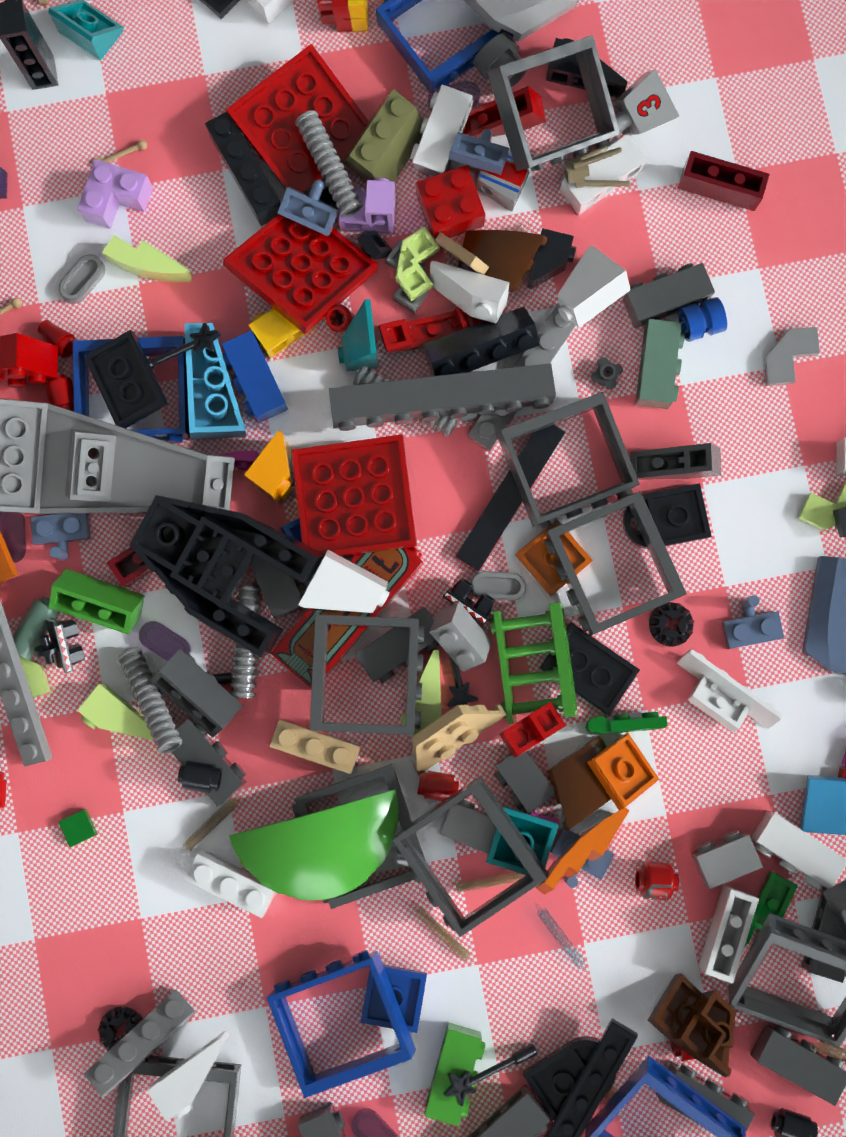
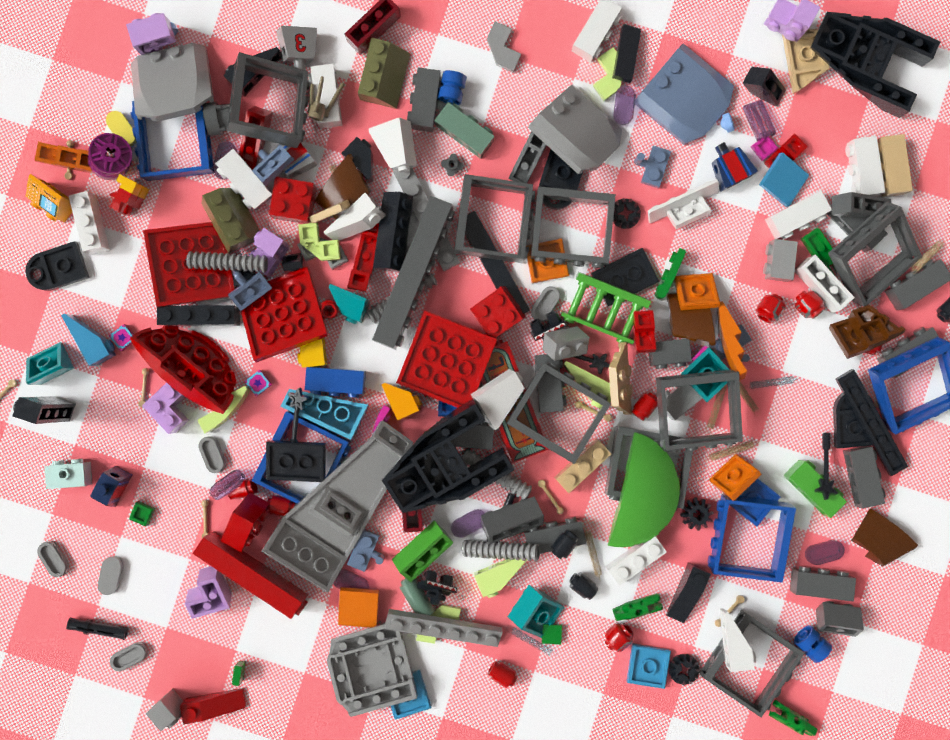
camera: 70 degrees left, 5 degrees up
light grey plate [84,989,196,1098] -> none
none -> dark azure slope [61,313,116,366]
none -> dark pink tile [109,324,134,351]
none -> red brick [130,325,236,414]
none -> clear purple tile [209,469,245,500]
none -> tile [244,370,272,397]
none -> olive slope [358,38,410,109]
none -> red brick [470,286,527,339]
none -> teal slope [507,585,564,638]
none -> clear light blue piece [509,626,557,657]
none -> light grey wedge [528,84,622,174]
none -> tan hinge [538,480,564,514]
none -> black brick [569,572,598,600]
none -> tan hinge [575,401,612,422]
none -> red head [605,622,634,652]
none -> green hinge [612,593,663,621]
none -> clear purple tile [613,85,636,125]
none -> dark azure tile [626,643,671,689]
none -> black slope [666,562,711,623]
none -> black gear [680,497,714,531]
none -> orange tile [709,454,762,501]
none -> torso [711,142,758,192]
none -> tan hinge [715,595,745,627]
none -> tan piece [739,381,760,416]
none -> red head [795,291,824,319]

